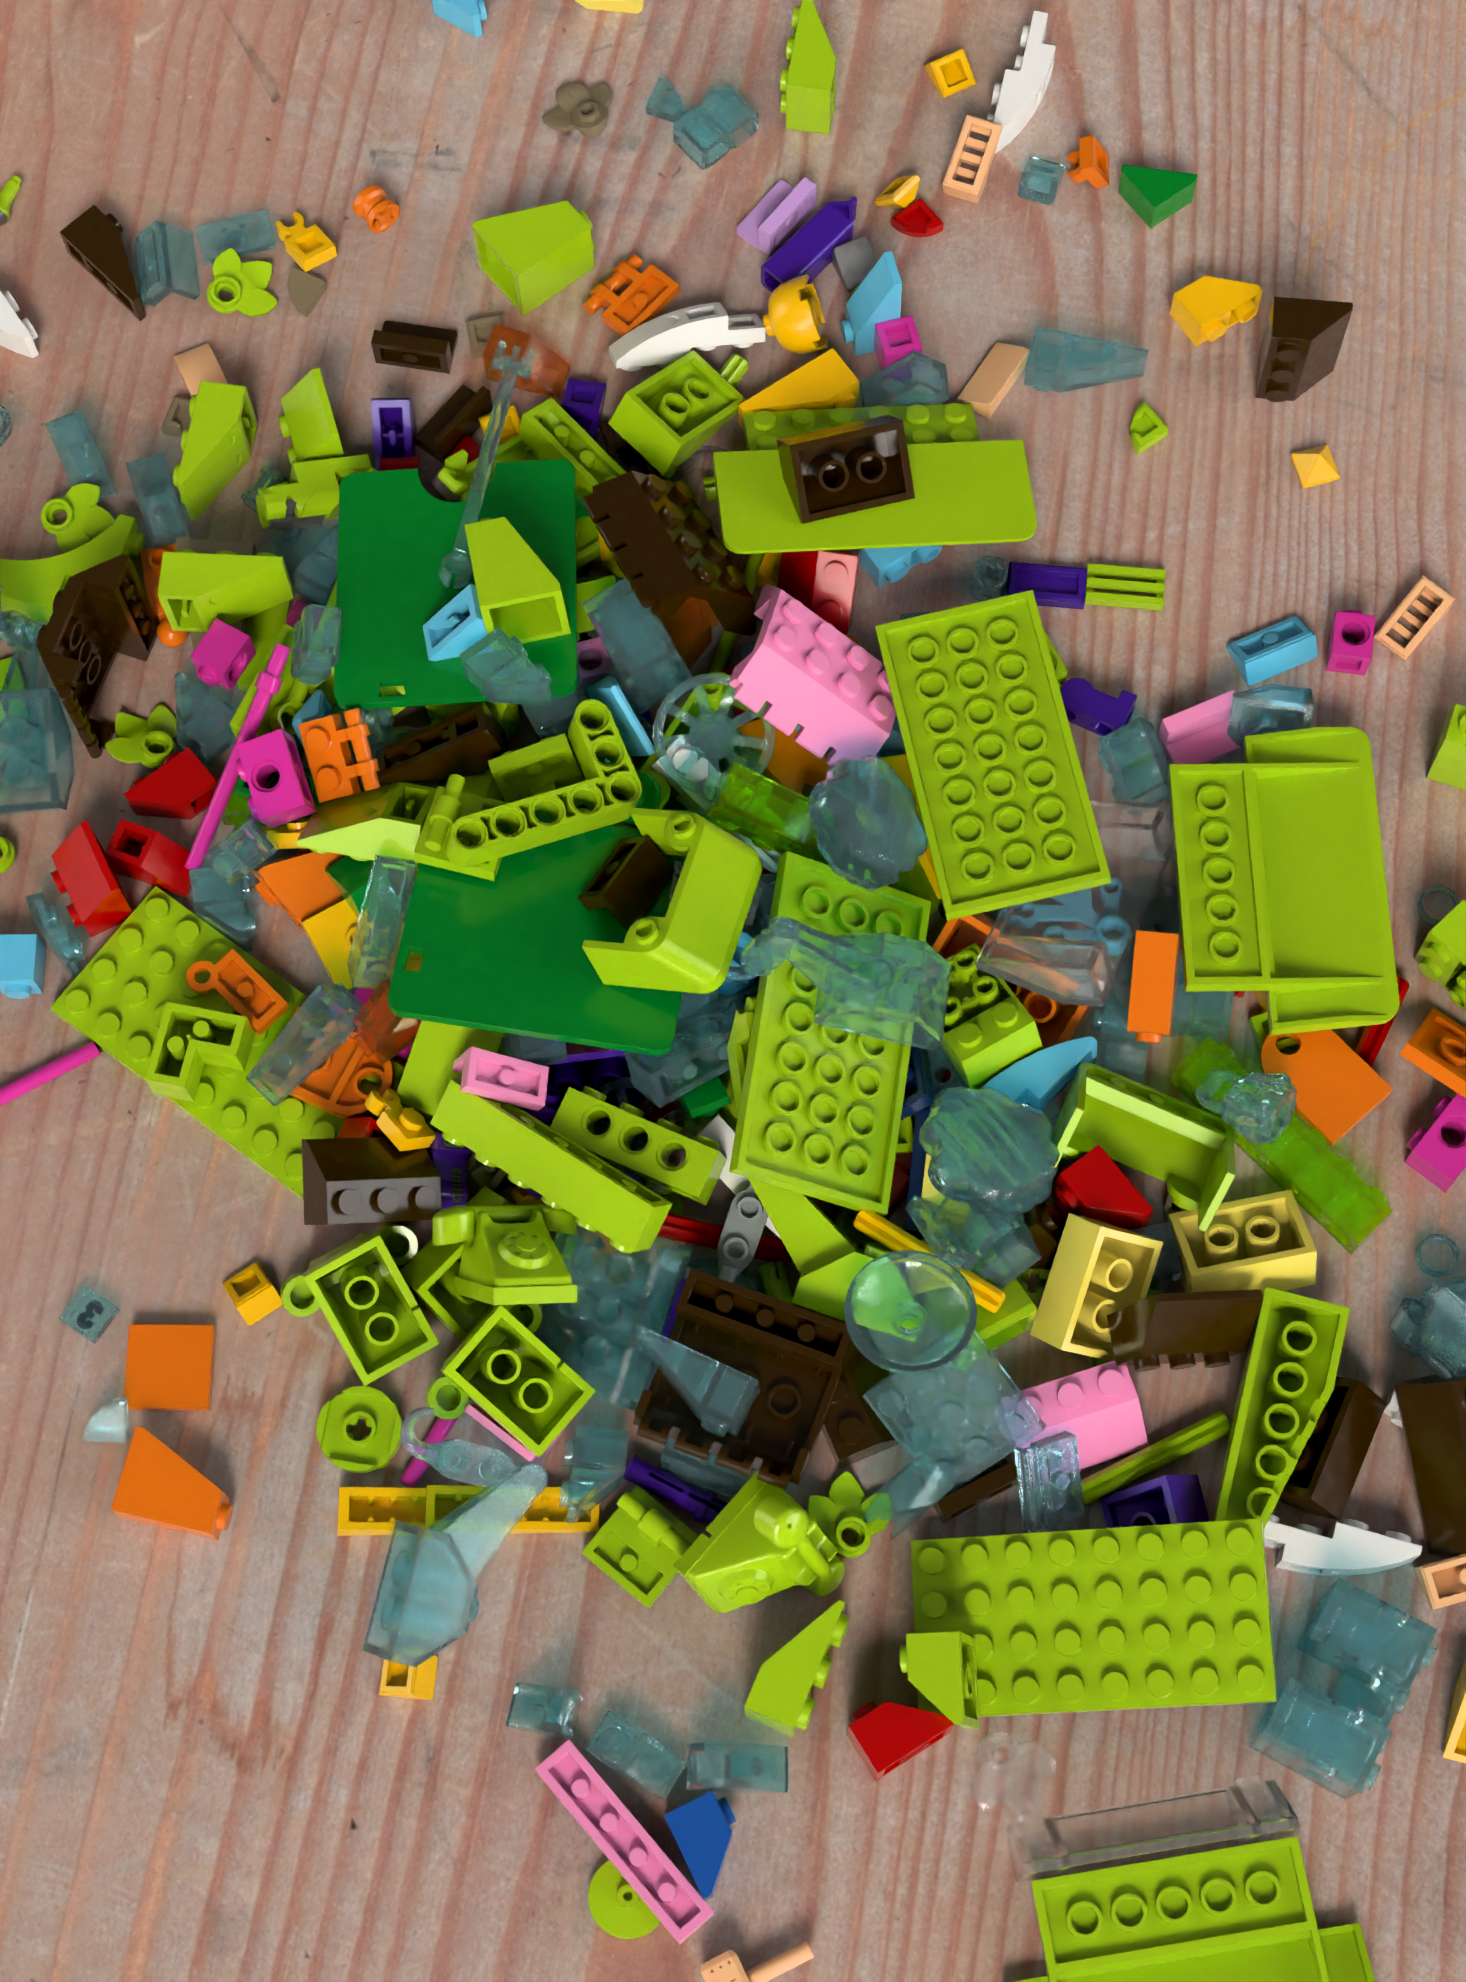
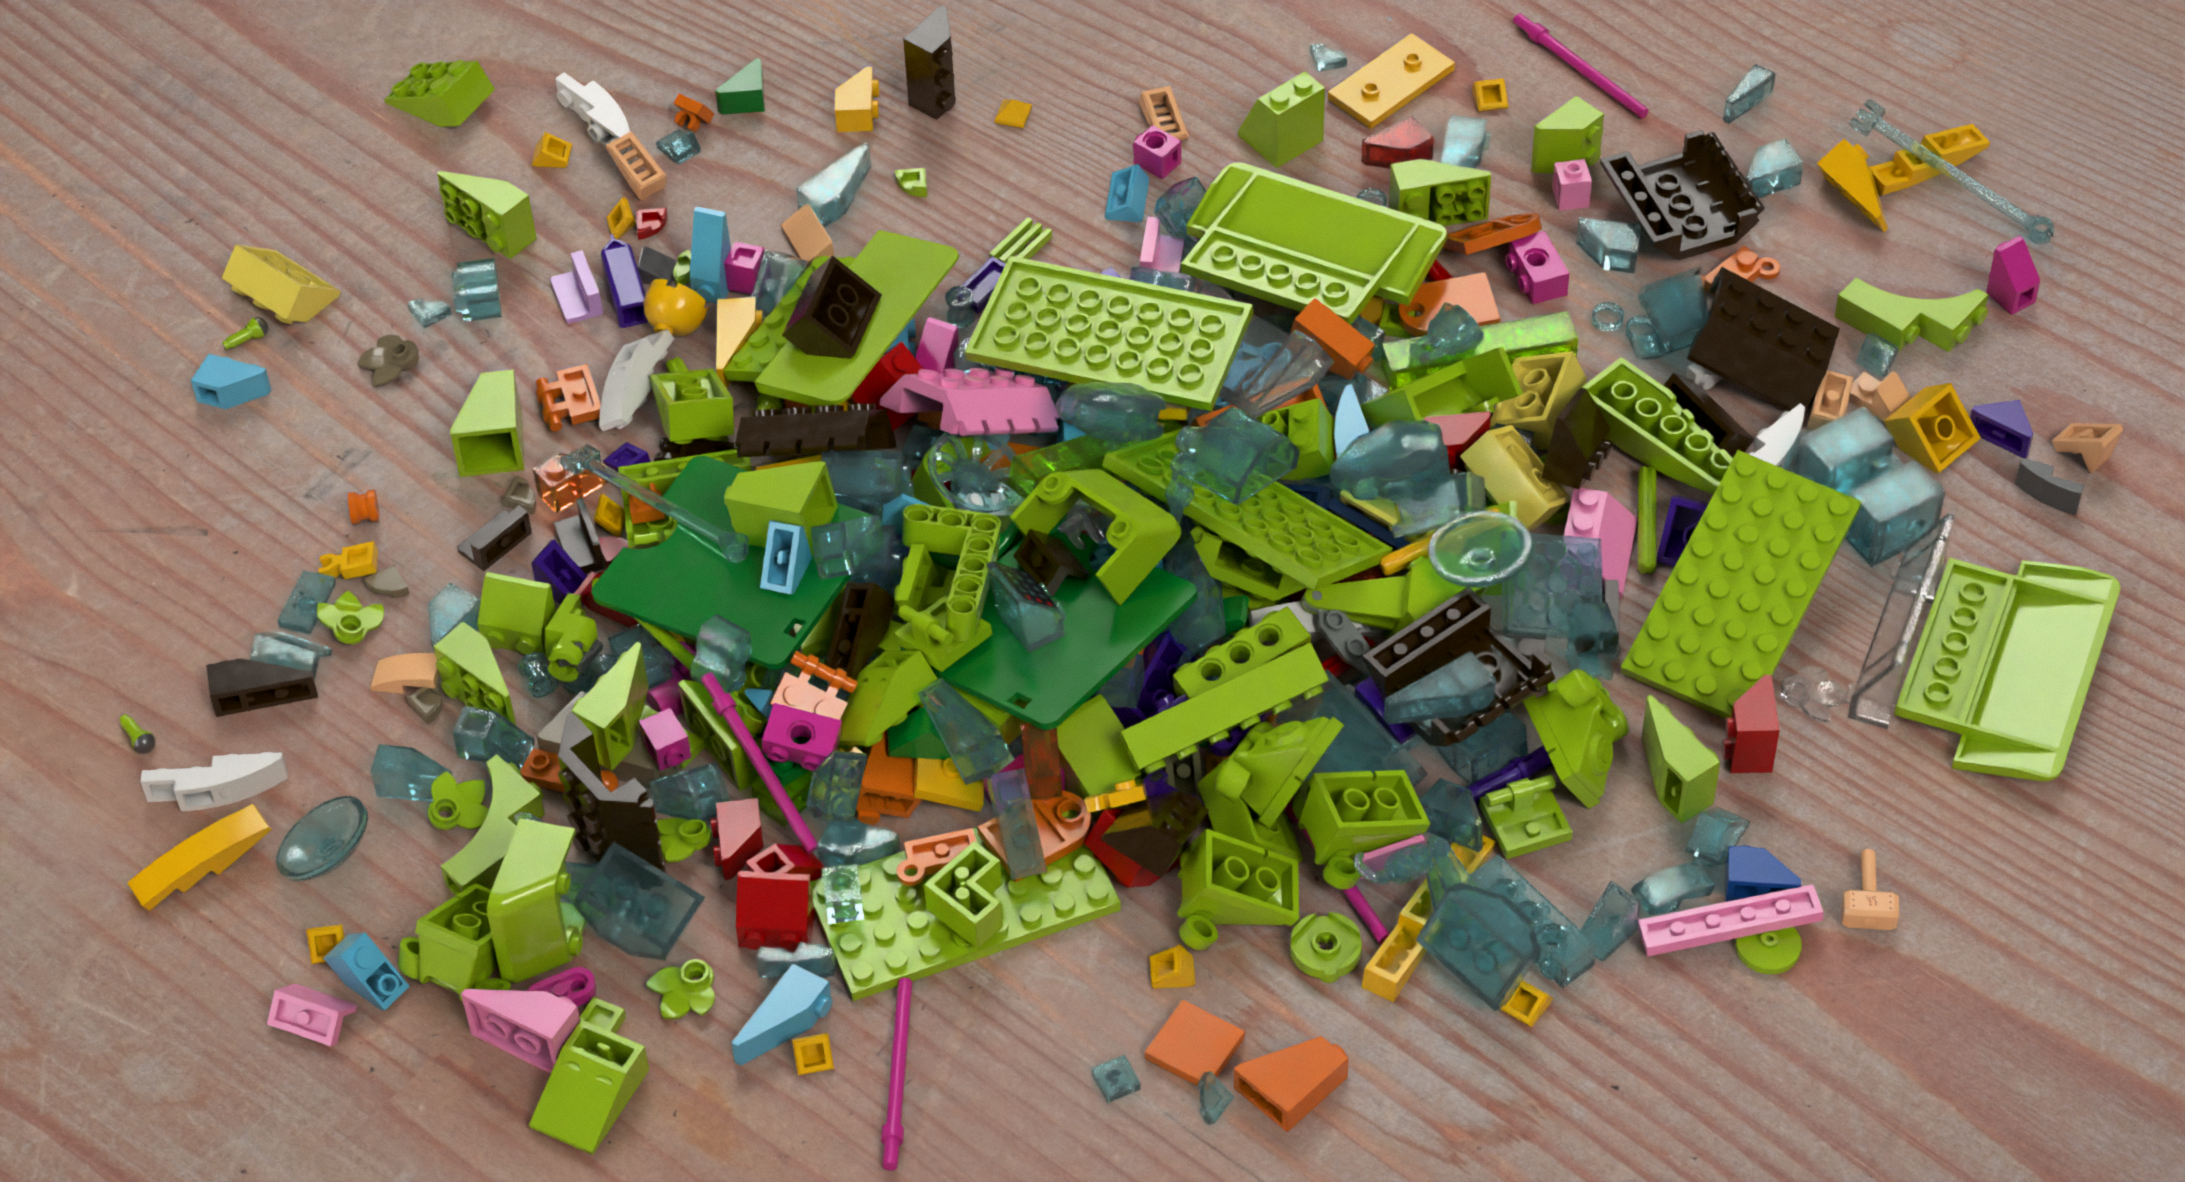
camera: 60 degrees left, 20 degrees down
bright pink panel [452,1046,549,1111] -> none
lime slope [900,1631,980,1730] -> none
clear light blue plate [1014,1430,1085,1533] -> none
none -> clear light blue slope [428,583,481,653]
none -> orange tile [628,483,665,524]
none -> clear light blue brick [821,864,864,924]
none -> dark pink slope [915,317,961,373]
none -> clear light blue slope [986,561,1066,653]
none -> clear light blue brick [1465,854,1597,988]

